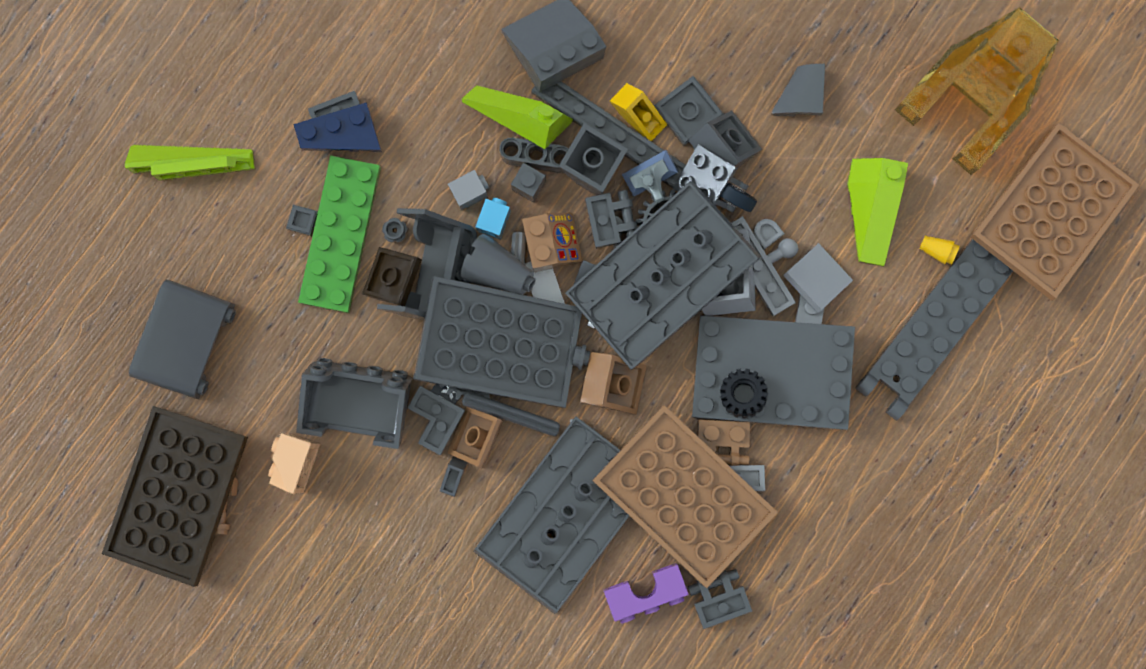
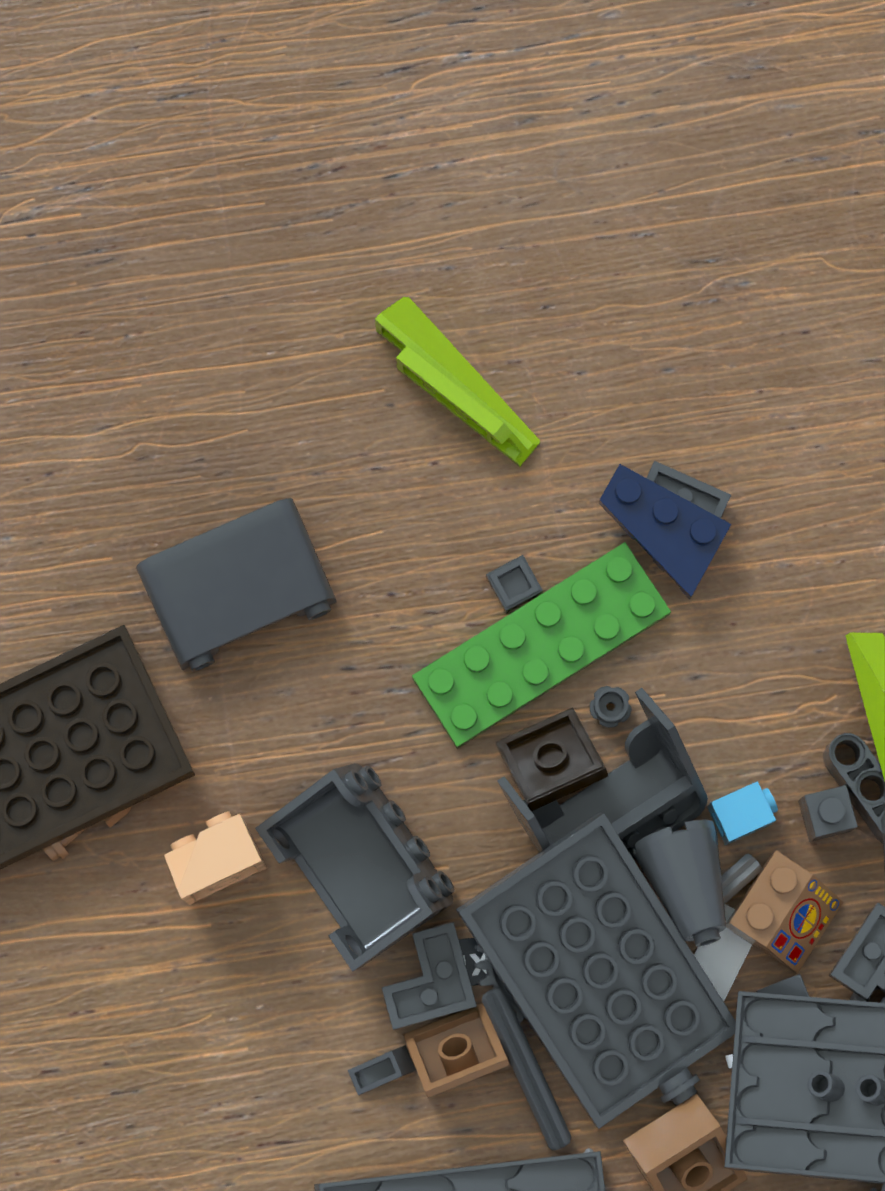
camera: 45 degrees right, 5 degrees down
light grey brick [448,170,489,211] -> none

